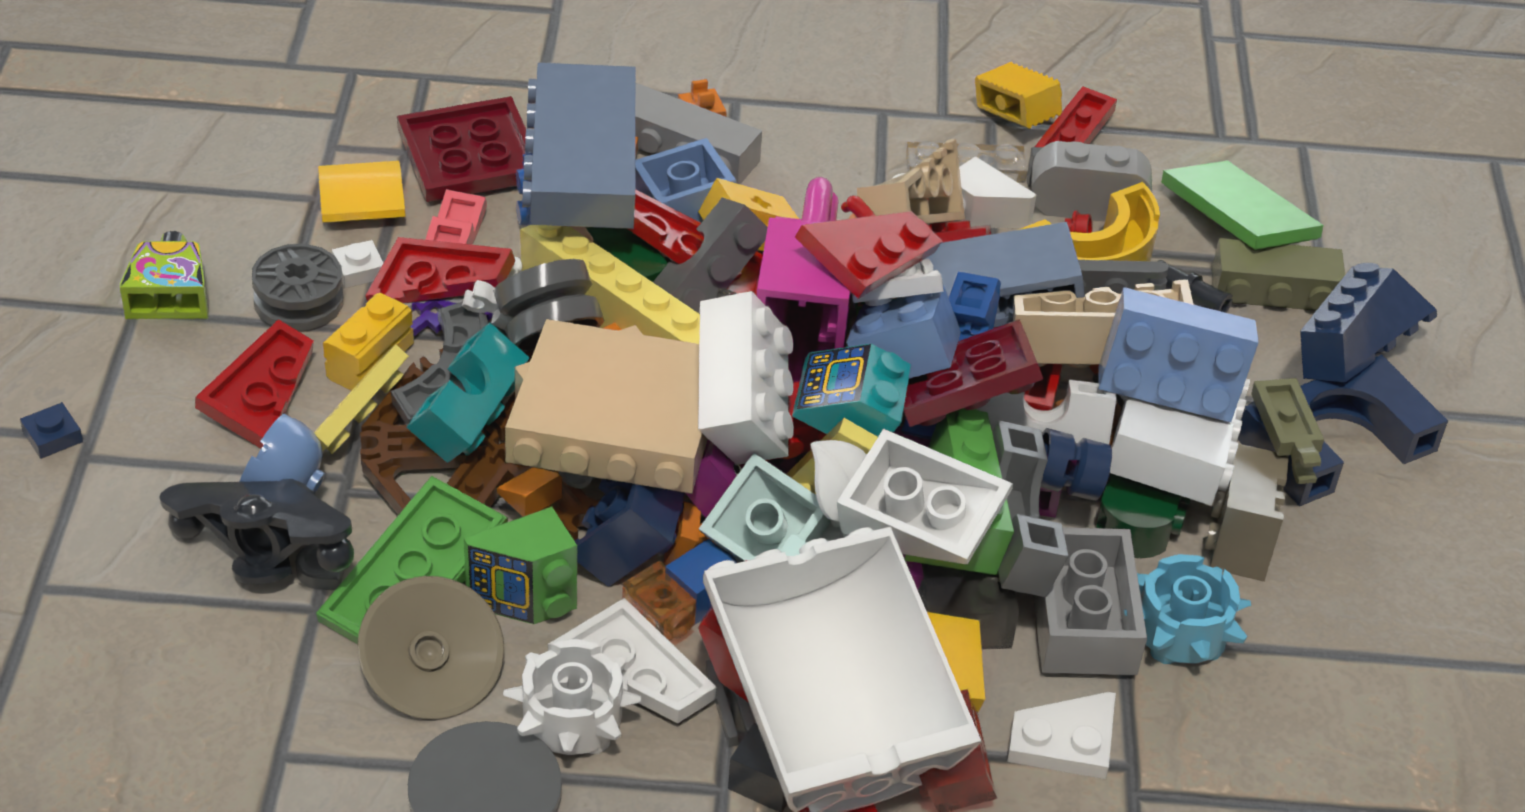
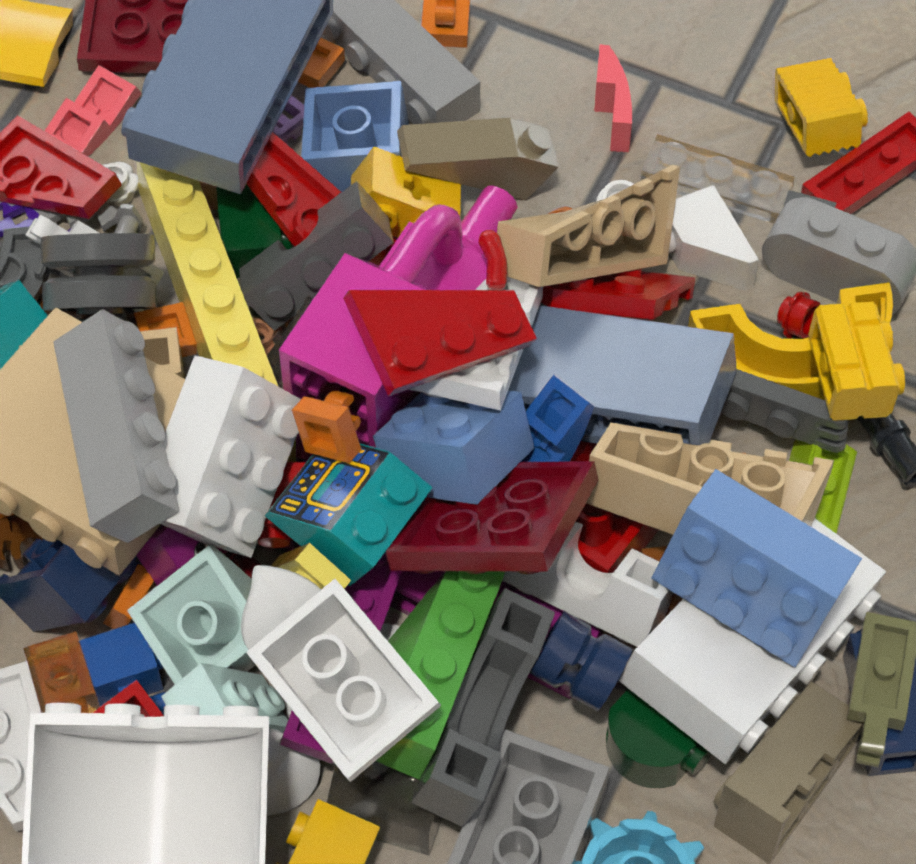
camera: 25 degrees right, 15 degrees up
none -> light grey brick [53,309,179,543]
none -> orange tile [292,391,361,463]
none -> dark tan slope [397,118,559,200]
none -> coral slope [594,44,632,152]
none -> yellow brick [808,301,905,421]

